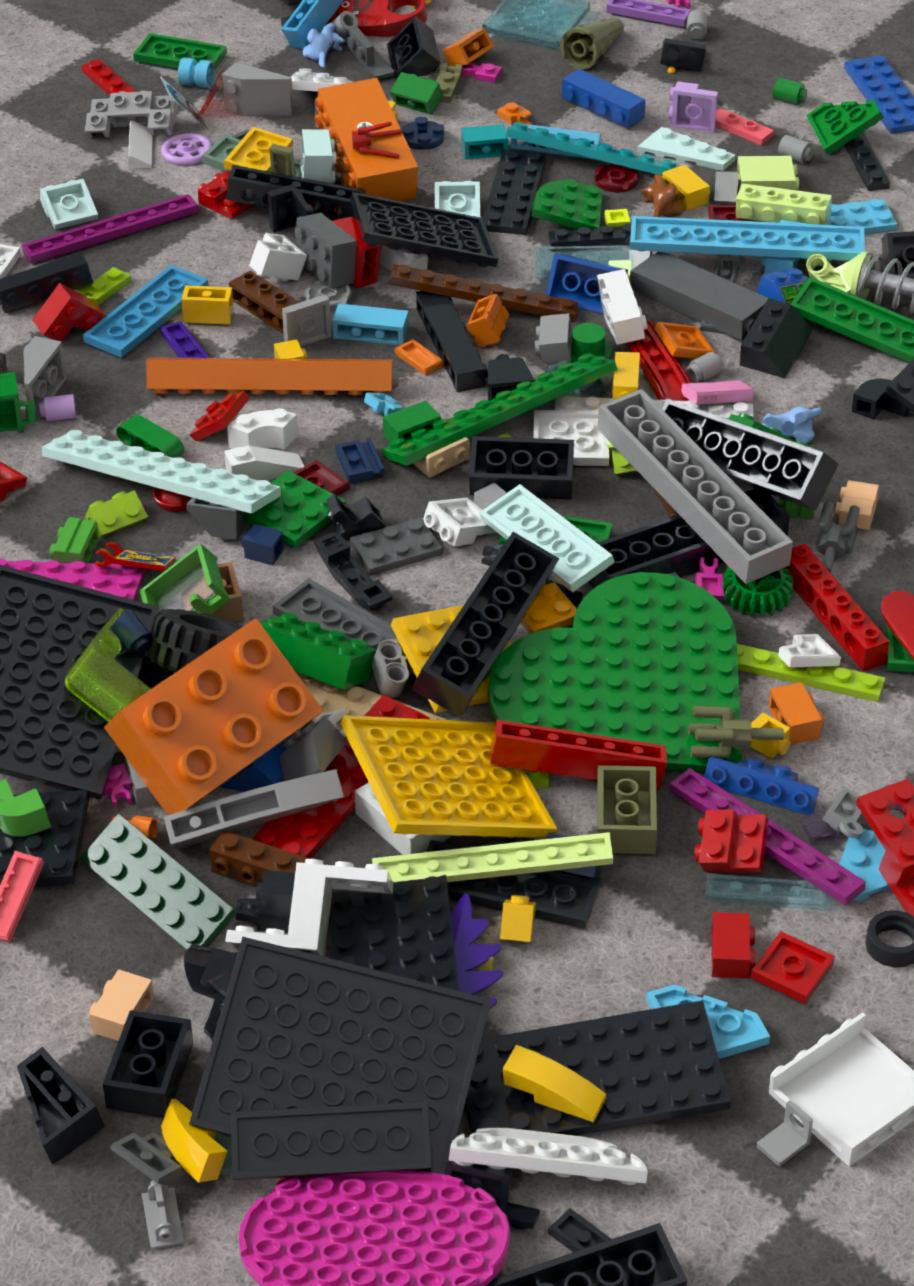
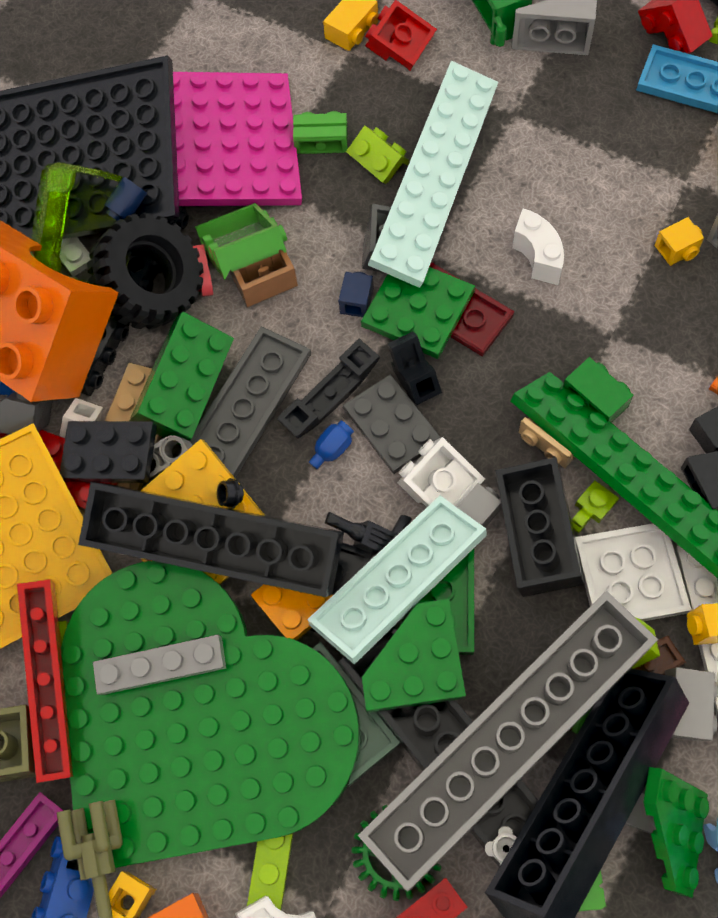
camera: 85 degrees right, 25 degrees up
lavender brick [39,394,76,422] -> none
flag [95,542,176,571] -> none
green beam [116,414,185,458] -> none
orange brick [146,357,393,395] -> none
dark purple tile [160,321,210,358] -> none
red plate [189,391,250,441] -> none
white slope [224,445,305,481] -> none
dark blue plate [335,438,384,483] -> none
medium azure plate [364,393,402,416] -> none
dark pink plate [695,557,724,602] -> none
none -> black plate [60,421,157,483]
none -> light grey plate [93,635,226,695]
none -> black plate [217,478,244,509]
none -> blue plant [309,420,354,469]
none -> green plate [362,599,466,713]
none -> white plate [485,826,517,866]

